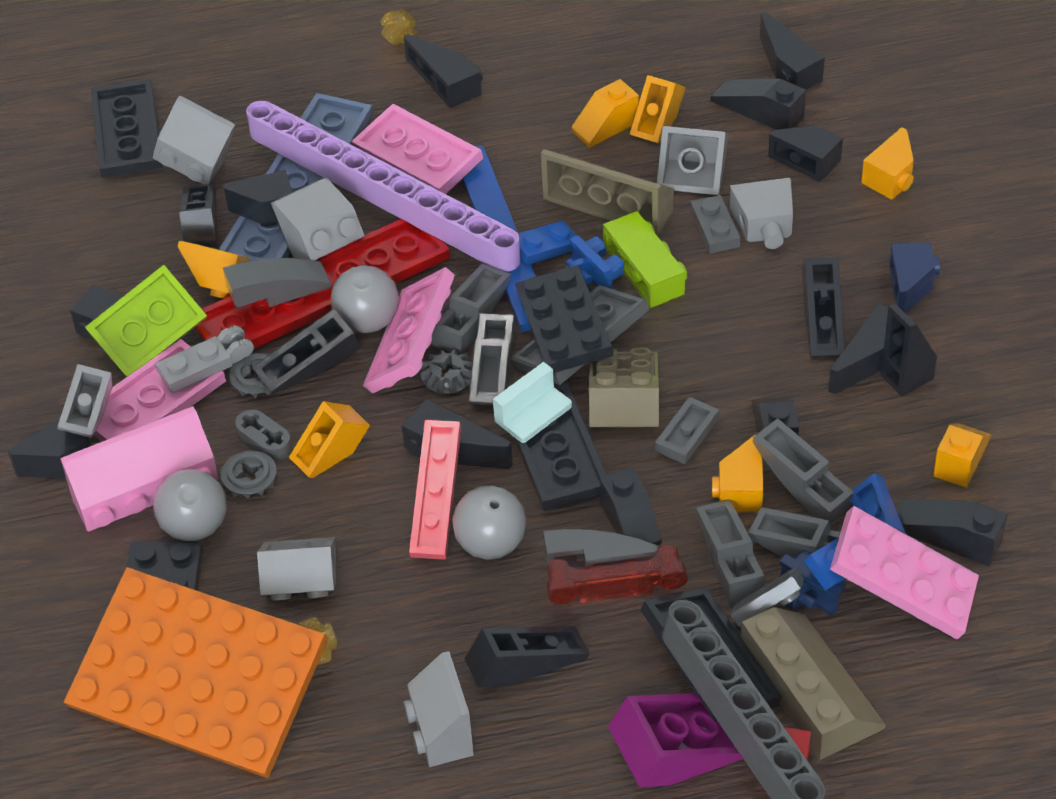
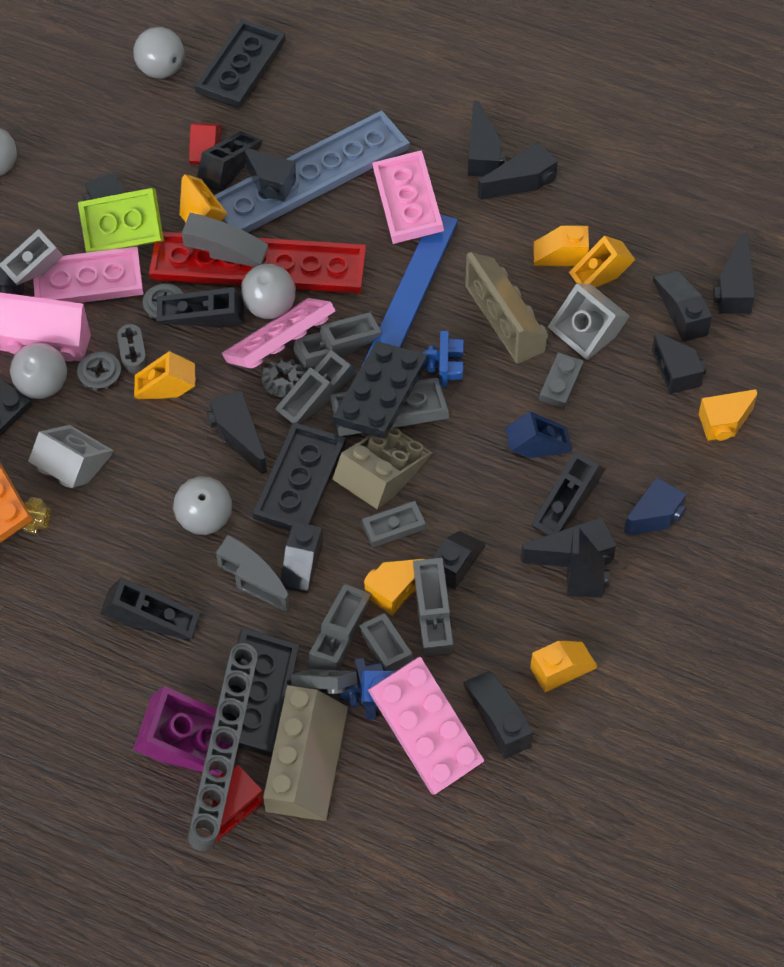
camera: 35 degrees right, 10 degrees up
light grey slope [153,95,235,185] -> none
light grey hinge [155,325,254,393] -> none
lavender beam [246,101,520,272] -> none
light grey slope [271,178,365,261] -> none
clear yellow gear [380,8,418,46] -> none
light grey slope [403,651,474,767] -> none
coral plate [409,420,461,560] -> none
light aqua panel [493,362,572,443] -> none
blue plate [518,220,576,266] -> none
clear red plate [547,545,688,605] -> none
lime brick [603,211,687,308] -> none
light grey torso [729,178,793,249] -> none
blue plate [852,473,905,533] -> none
none -> light grey piece [133,26,185,79]
none -> red slope [189,122,222,165]
none -> black slope [478,142,558,200]
none -> dark blue slope [506,411,572,458]

